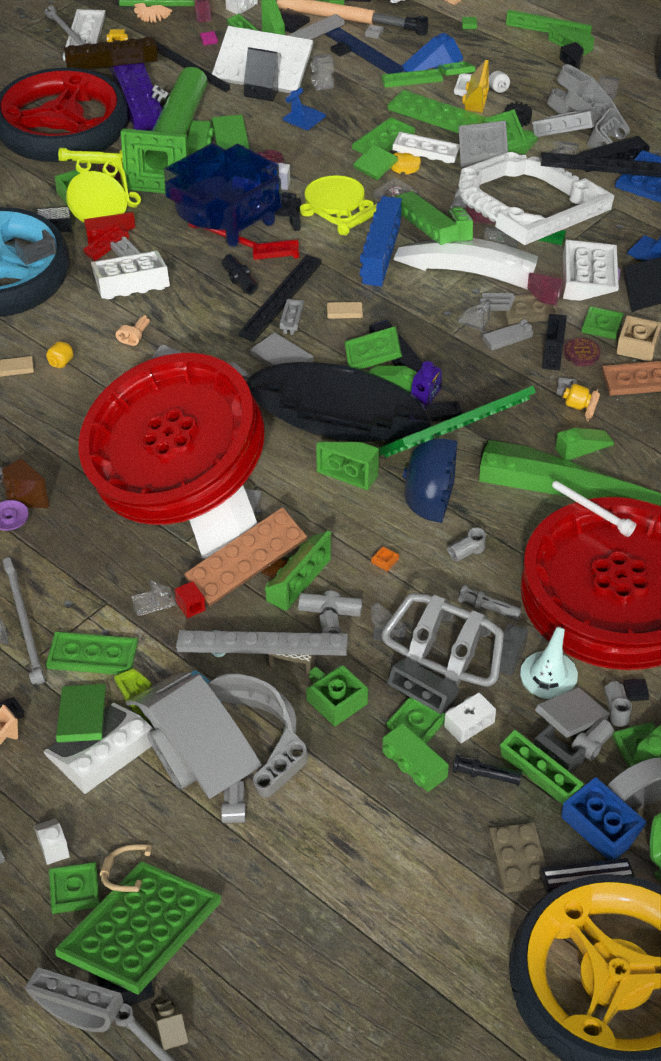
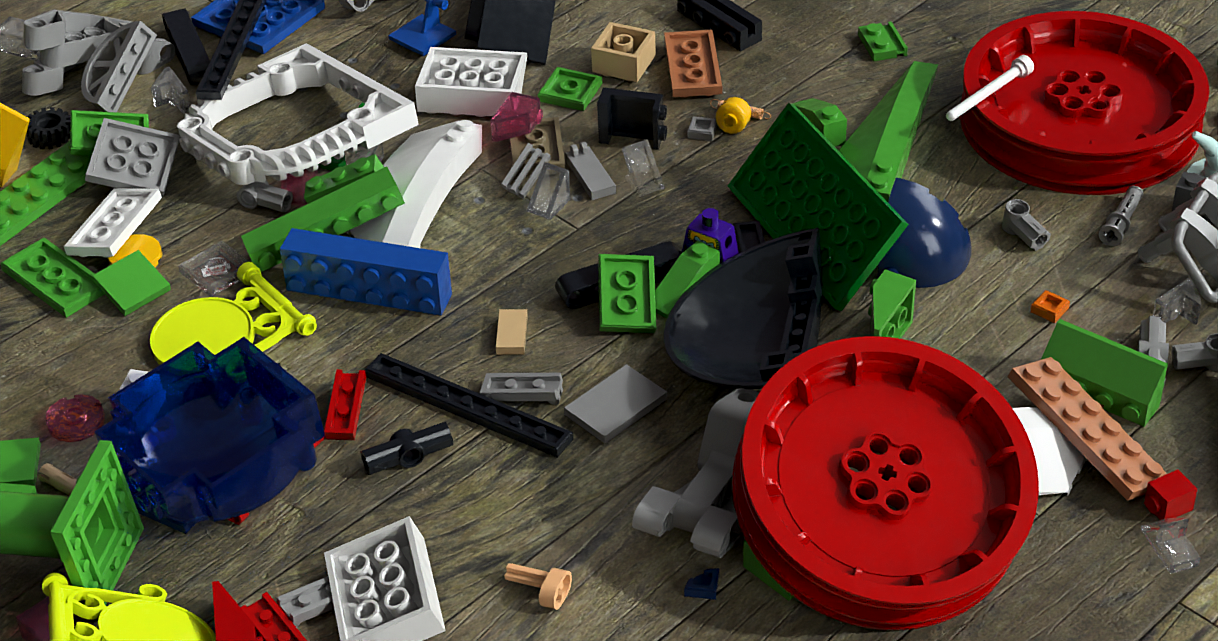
camera: 85 degrees left, 5 degrees down
none -> clear slope [622,139,665,197]

